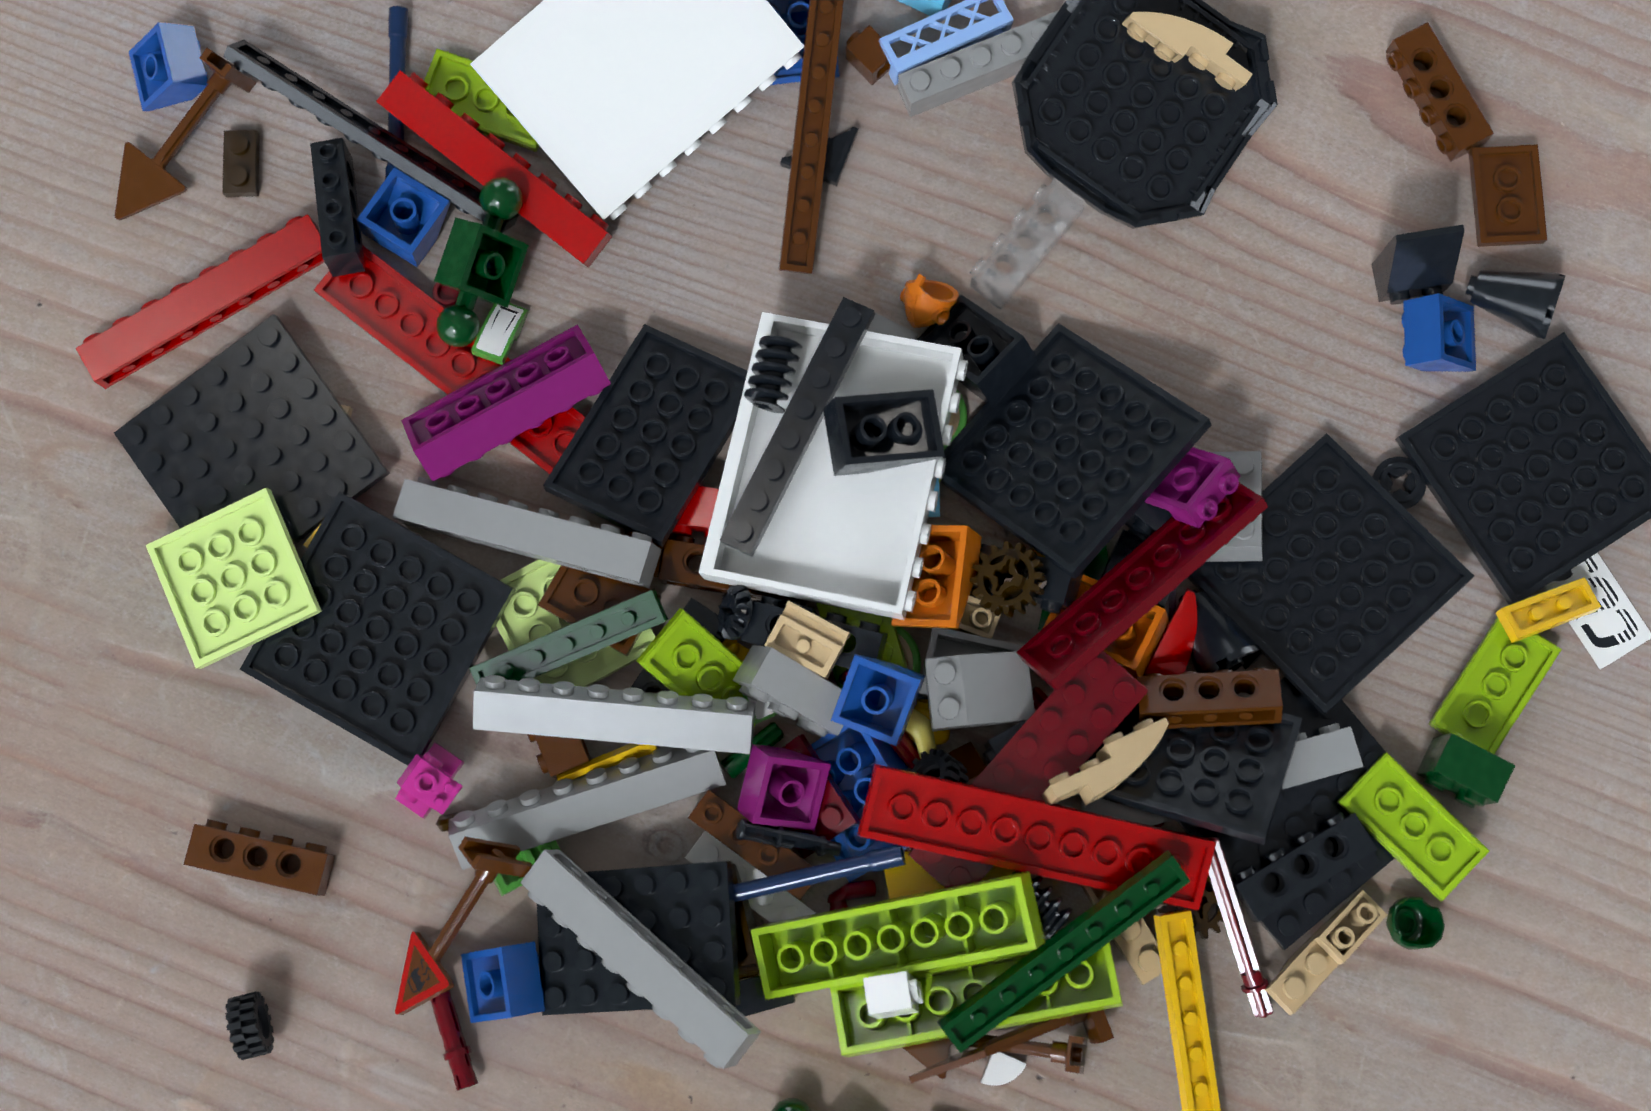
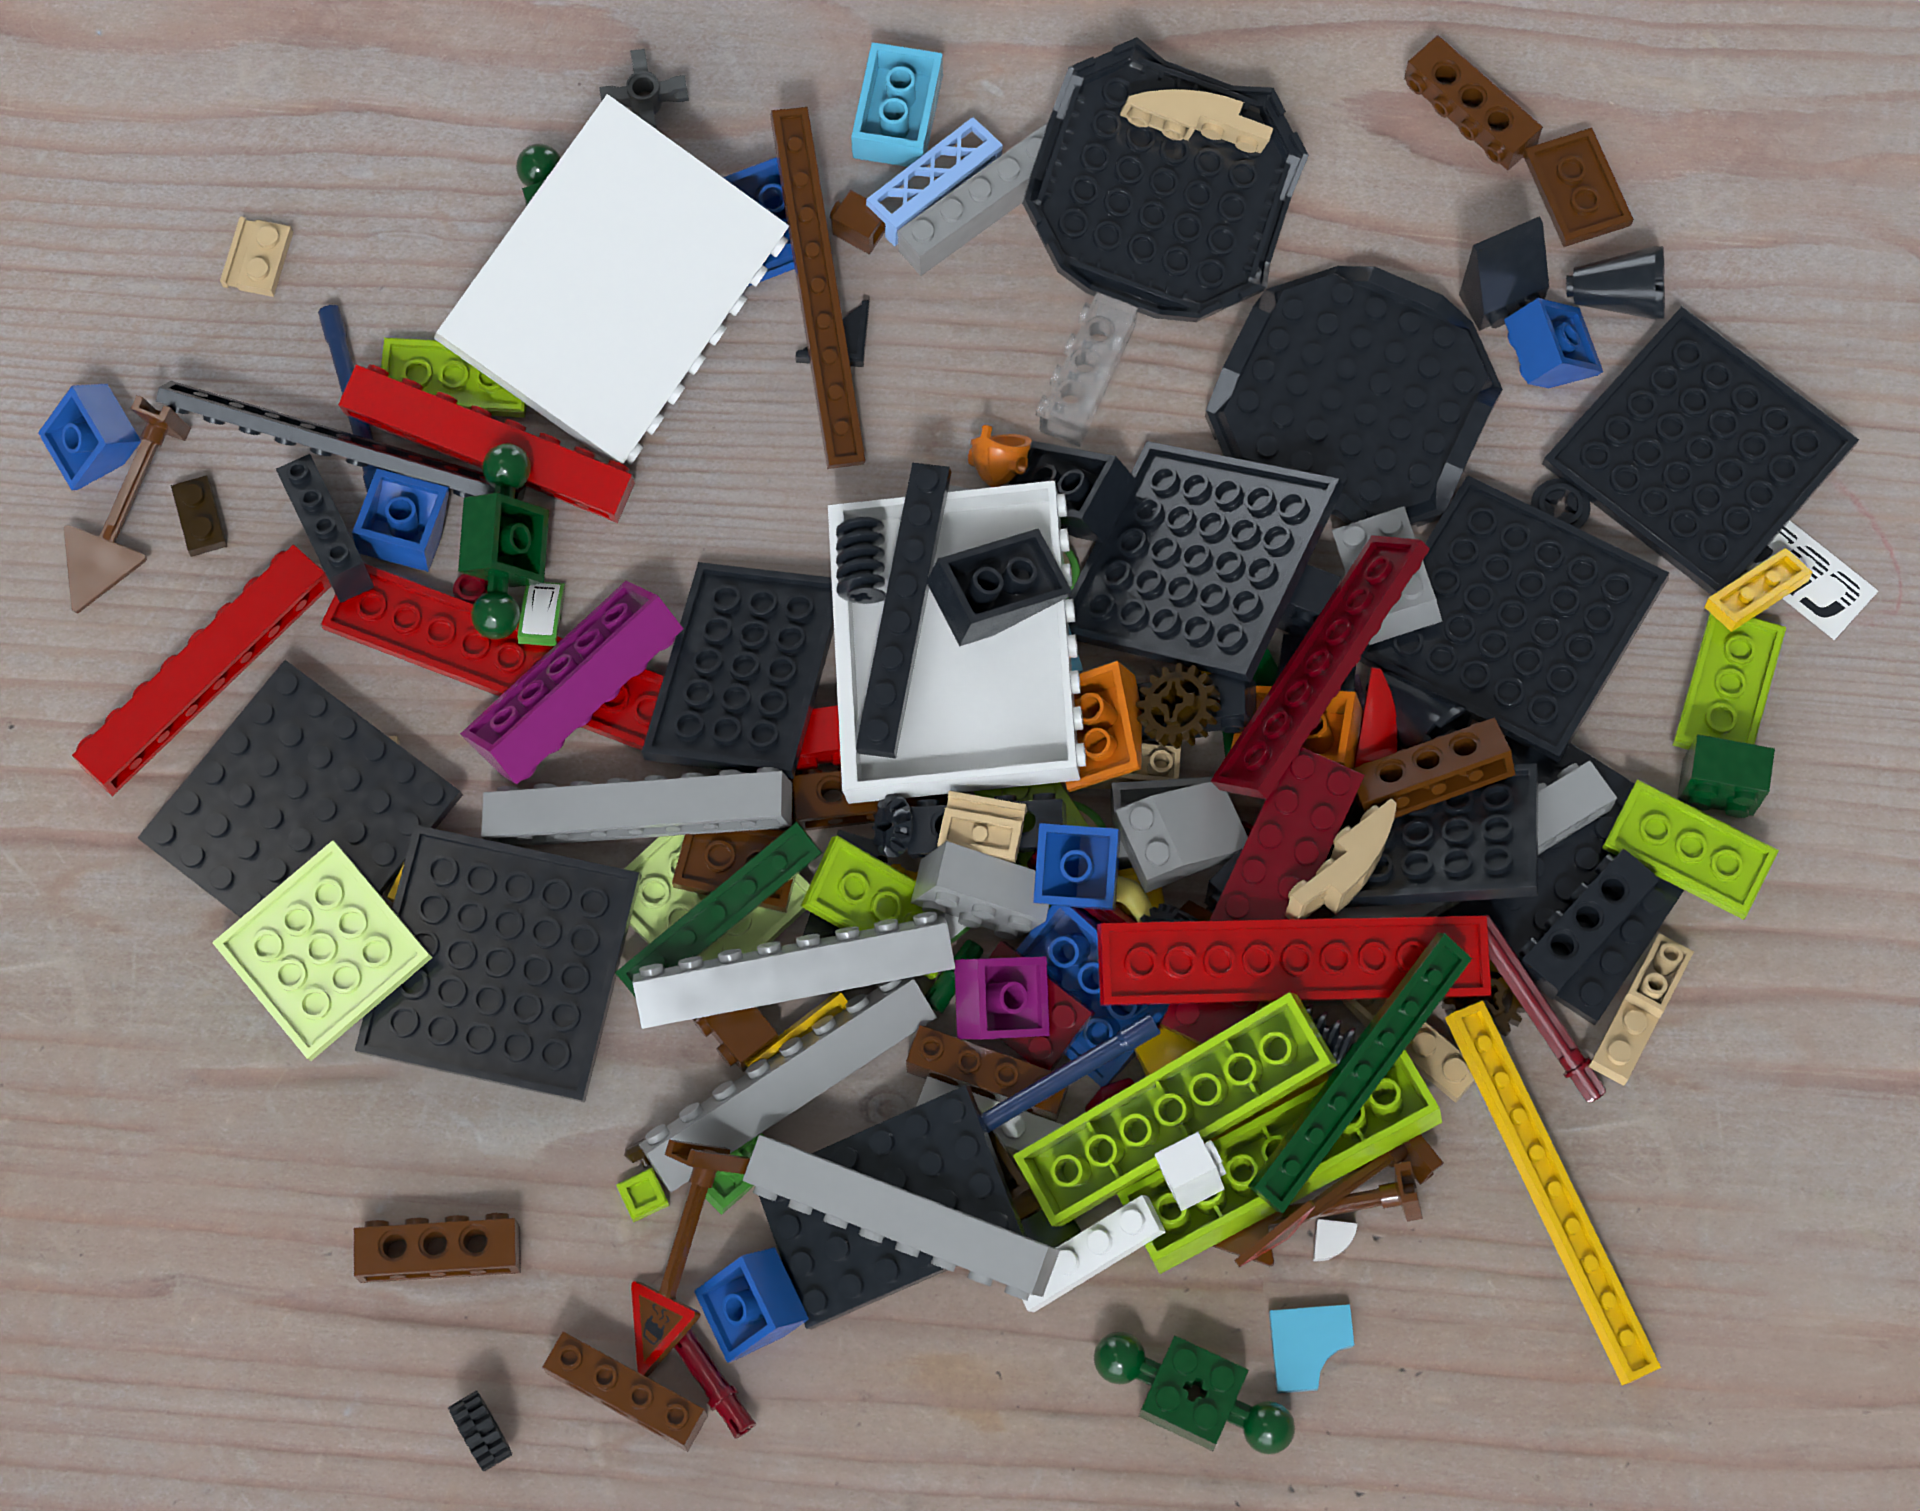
camera: 20 degrees left, 10 degrees down
dark pink tile [395,742,464,819] -> none
black piece [736,819,841,857] -> none
magenta plate [1145,447,1241,528] -> none
dark green hair [1386,896,1445,950] -> none
none -> reddish brown brick [542,1331,708,1452]
none -> lime tile [616,1168,670,1223]
none -> white plate [1022,1195,1166,1312]
none -> black plate [1205,266,1503,527]

